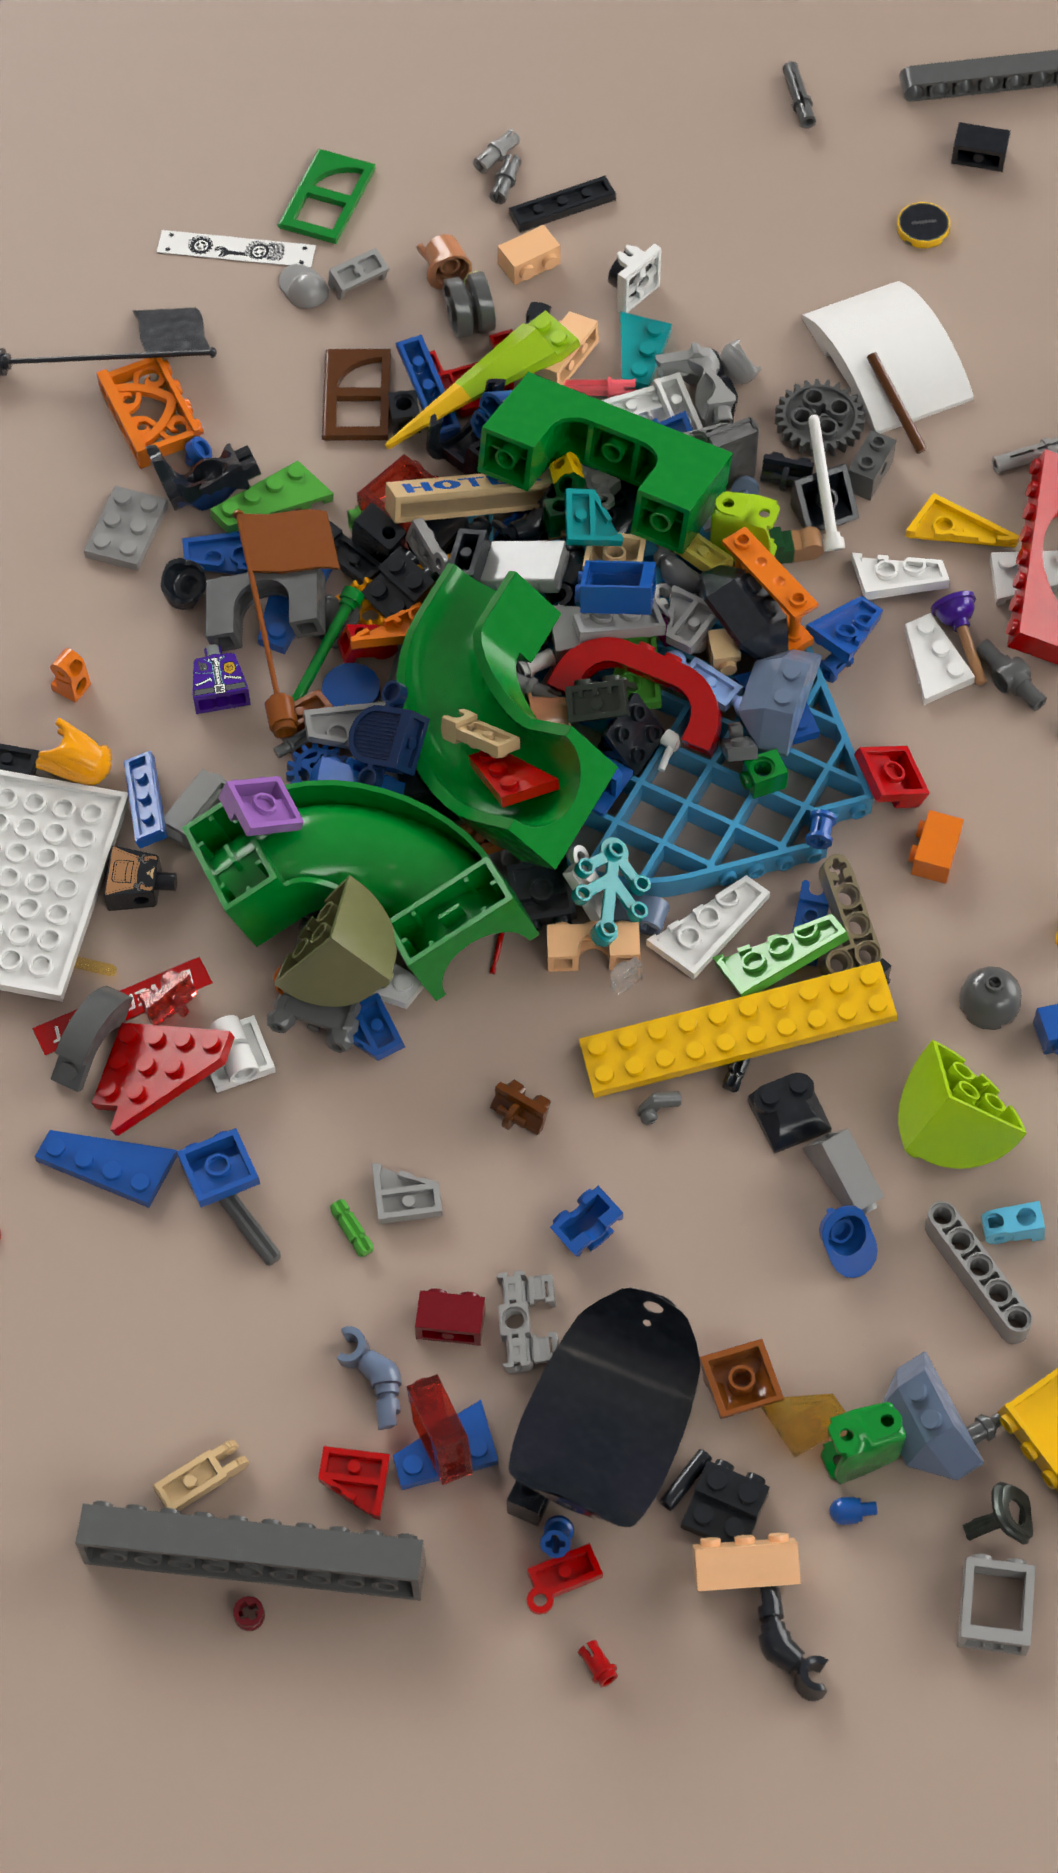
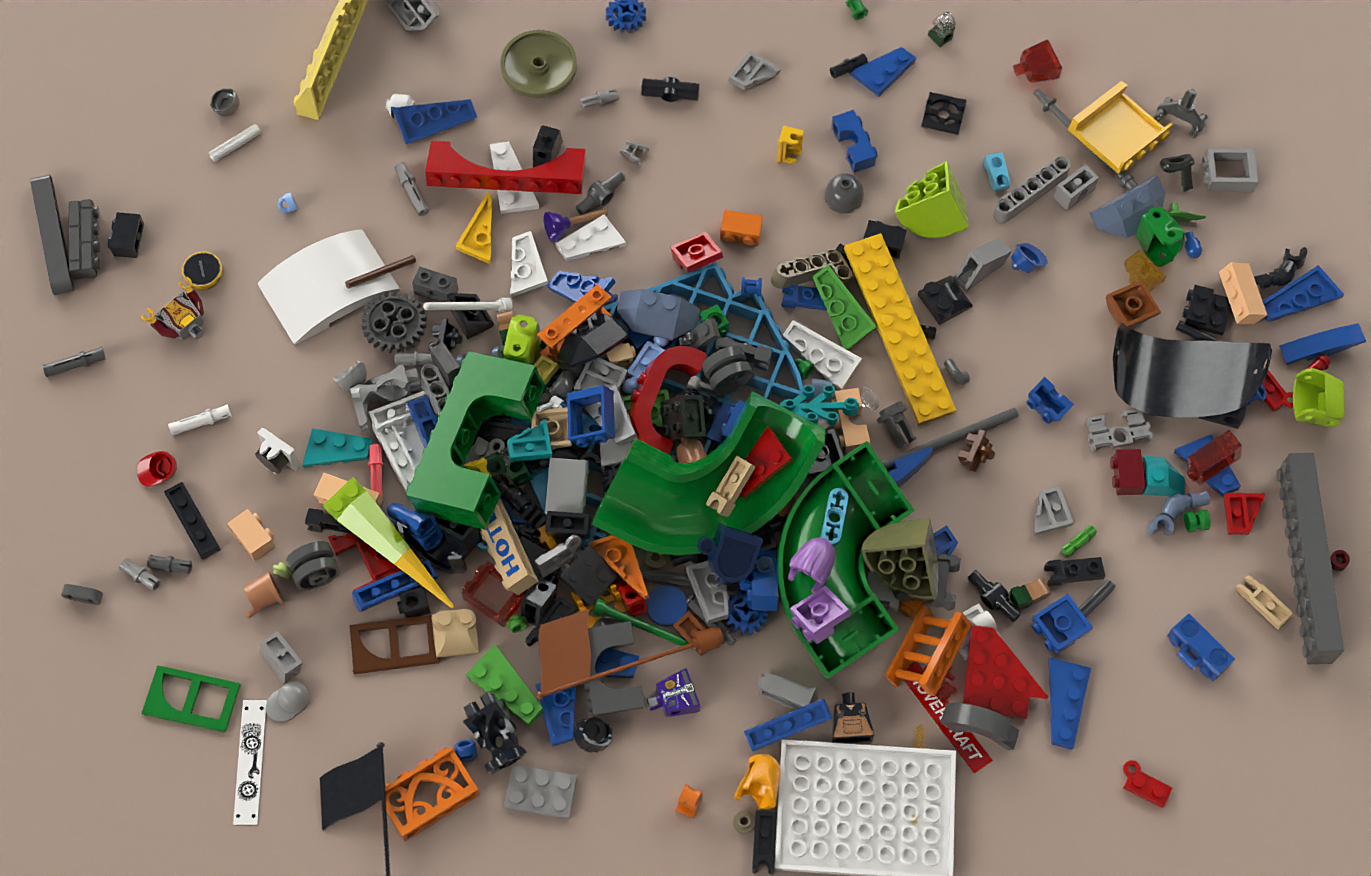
camera: 100 degrees left, 5 degrees up
none -> dark grey beam [61,584,103,605]
none -> dark grey brick [69,199,100,279]
none -> red cap [137,451,177,487]
none -> torso [141,277,204,340]
none -> white pin [168,404,232,436]
none -> light blue tile [277,193,298,213]
none -> light grey axle [395,351,433,367]
none -> tan slope [431,609,479,658]
none -> white hand [536,396,564,412]
none -> dark grey wheel [702,346,754,395]
none -> dark grey plate [715,337,772,371]
none -> dark tan plate [733,811,755,834]
none -> medium lavender hair [788,537,835,593]
none -> green tile [795,358,814,380]
none -> medium azure beam [821,488,848,547]
none -> black brick [863,220,907,259]
none -> dark grey piece [877,400,917,448]
none -> dark grey piece [881,408,1019,469]
none -> orange fence [885,605,972,696]
none -> blue slope [889,447,932,487]
none -> black pin [968,570,1021,622]
none -> leg [1008,578,1051,611]
none -> black plate [1044,557,1106,586]
none -> light grey brick [1054,164,1099,210]
none -> teal slope [1143,456,1185,497]
none -> blue piece [1167,613,1235,681]
none -> bright green bar [1169,202,1206,221]
none -> green wheel [1184,510,1211,532]
none -> blue wing [1263,265,1344,322]
none -> blue slope [1279,323,1366,365]
none -> lime piece [1293,368,1345,427]

